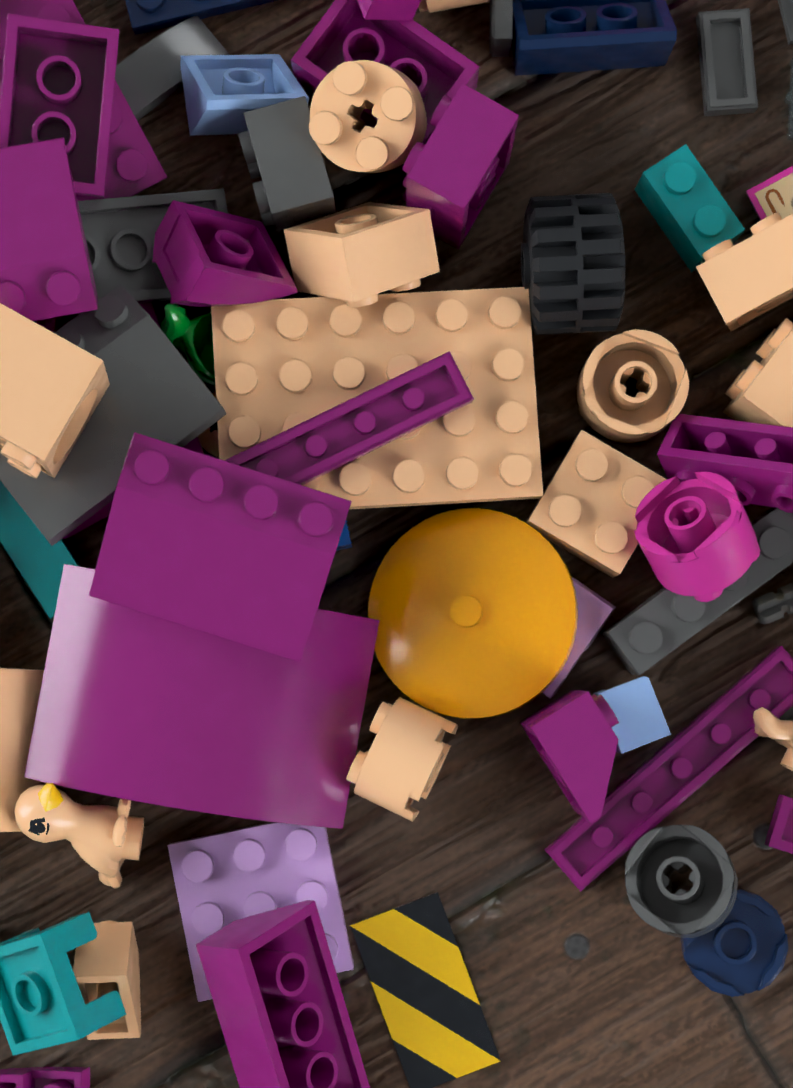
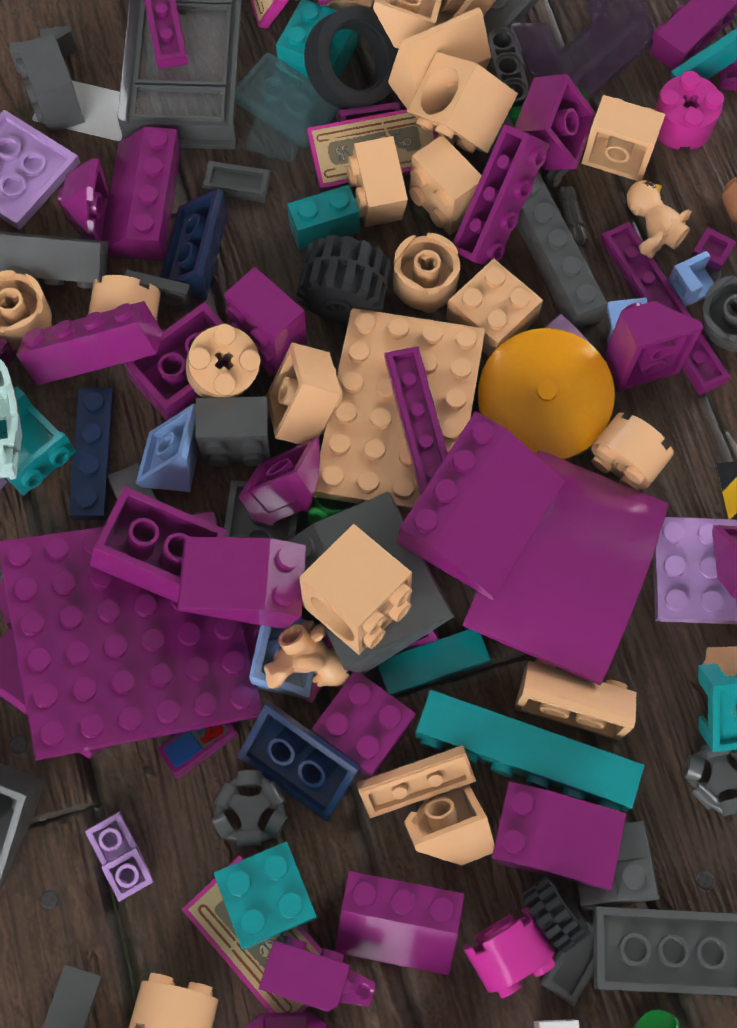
camera: 80 degrees left, 15 degrees down
light nougat animal [14,783,144,889] -> none
dark pink brick [634,471,760,602] -> none
none -> light blue panel [668,251,714,307]

